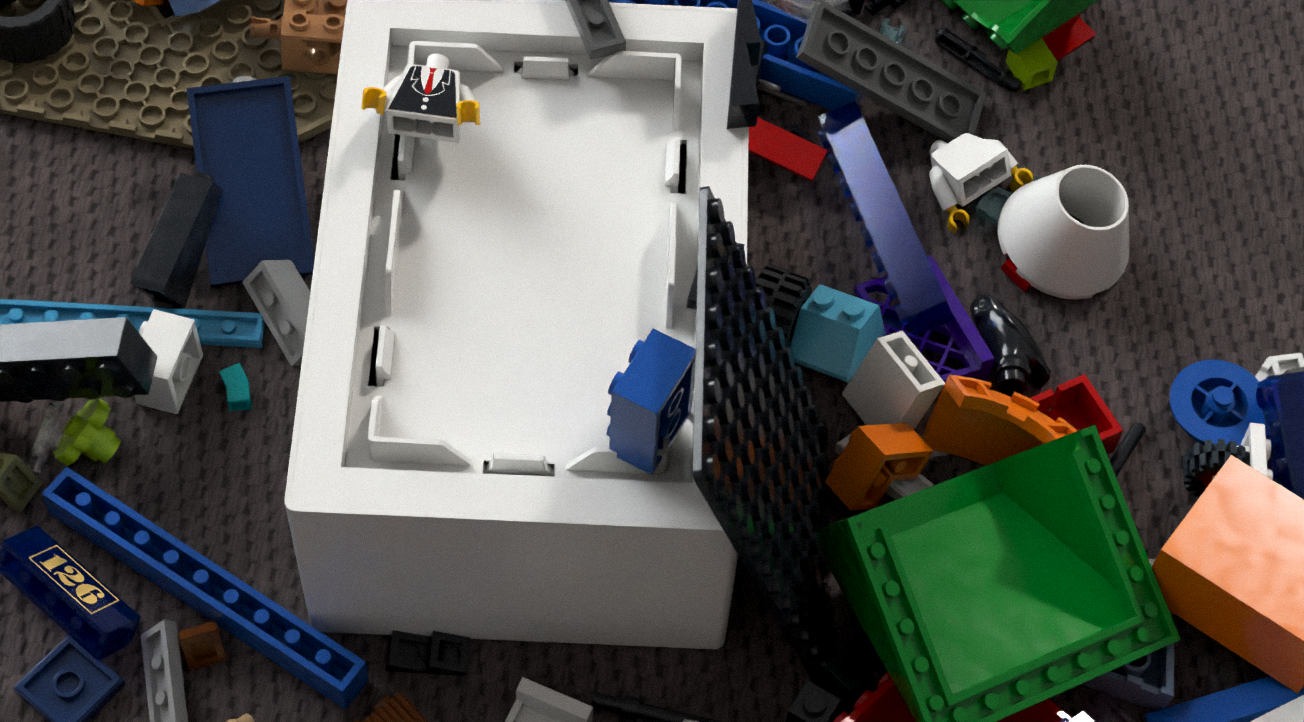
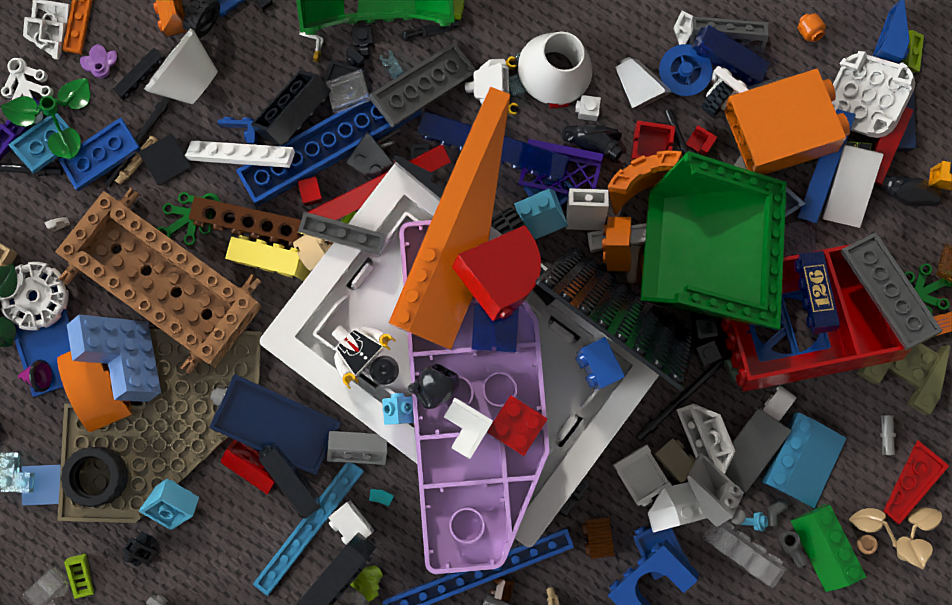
camera: 50 degrees left, 25 degrees up
none -> medium azure slope [139,478,199,530]
none -> red panel [220,440,275,494]
none -> black cone [370,355,399,385]
none -> medium azure brick [382,393,414,425]
none -> orange wedge [389,86,510,350]
none -> lavender plate [399,220,550,574]
none -> black piece [407,363,459,409]
none -> white panel [444,398,493,459]
none -> red brick [452,225,541,321]
none -> clear blue piece [471,305,519,354]
none -> red plate [487,395,547,456]
none -> white brick [575,95,601,121]
none -> slope [616,57,672,109]
none -> red panel [686,125,717,156]

